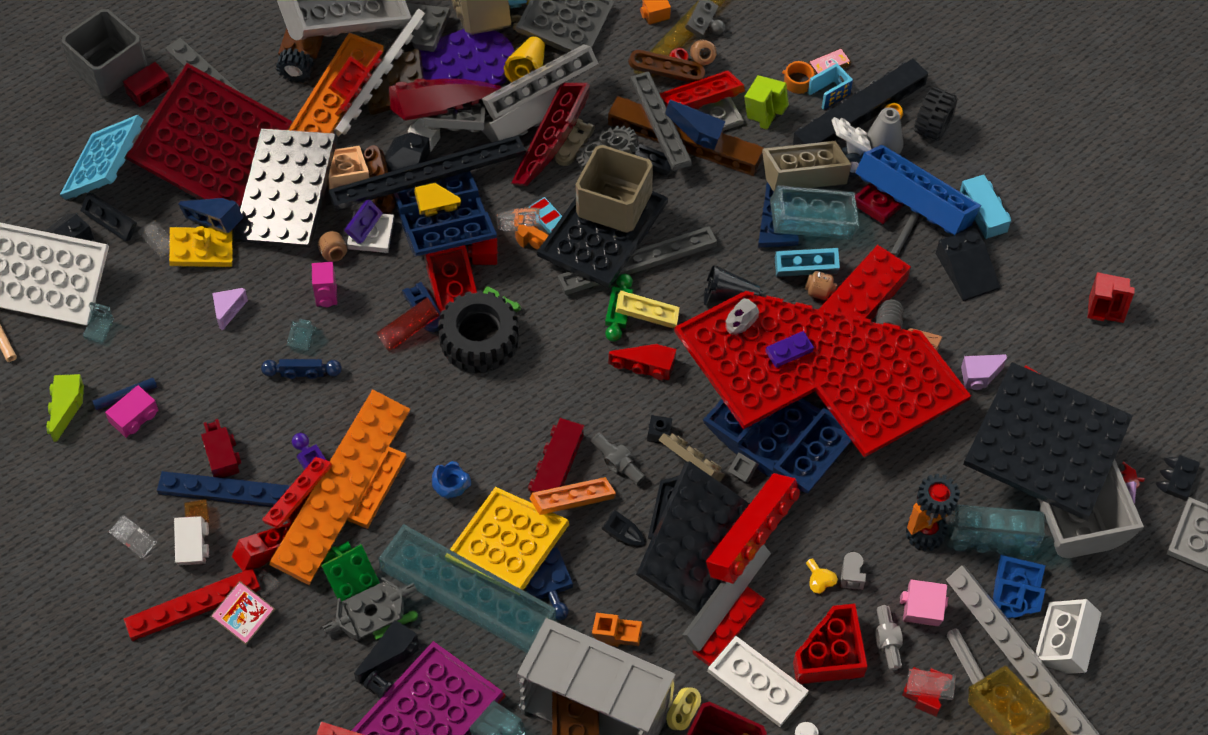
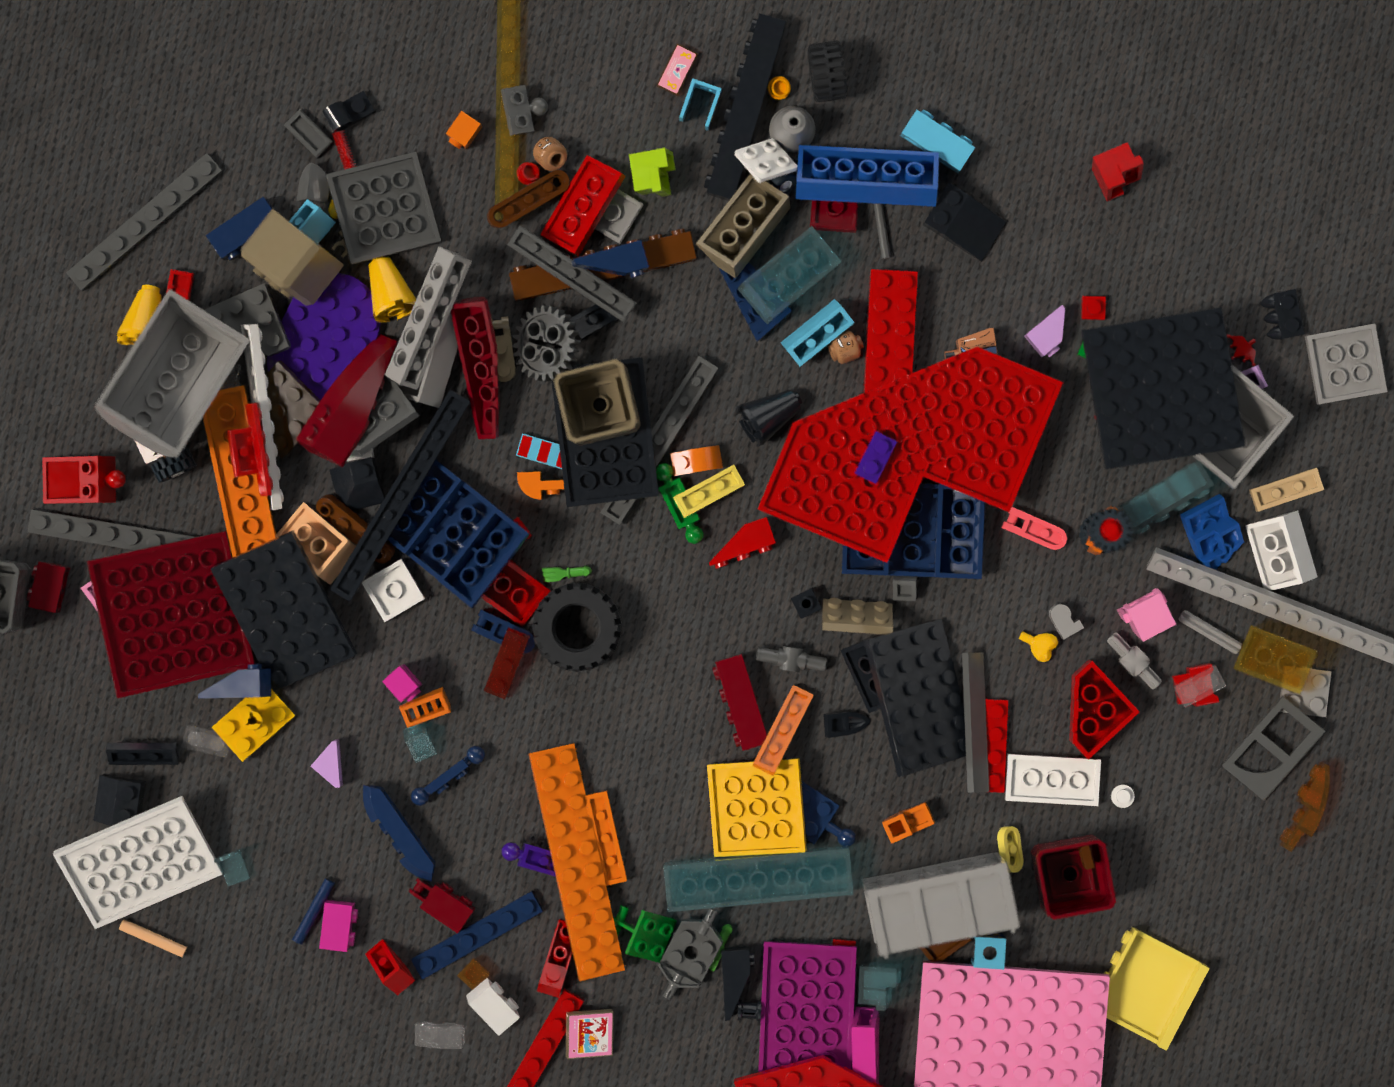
camera: 40 degrees left, 30 degrees up
lime slope [47,374,84,442] -> none
medium azure plate [60,115,144,200] -> none
red bracket [262,457,332,528] -> none
medium nougat head [318,231,347,262] -> none
dark purple plate [344,200,383,244] -> none
yellow slope [414,183,461,216] -> none
blue hair [432,461,471,499] -> none
clear slope [497,208,540,231] -> none
red brick [706,473,800,584] -> none
light grey rock [726,298,760,334] -> none
orange piece [782,61,814,94] -> none
dark grey piece [876,299,904,329] -> none
none -> red slope [42,456,126,504]
none -> dark blue brick [363,785,436,881]
none -> red slope [365,939,415,995]
none -> orange slope [399,687,451,728]
none -> orange brick [670,445,723,476]
none -> coral plate [1001,507,1067,550]
none -> tan plate [1249,468,1324,512]

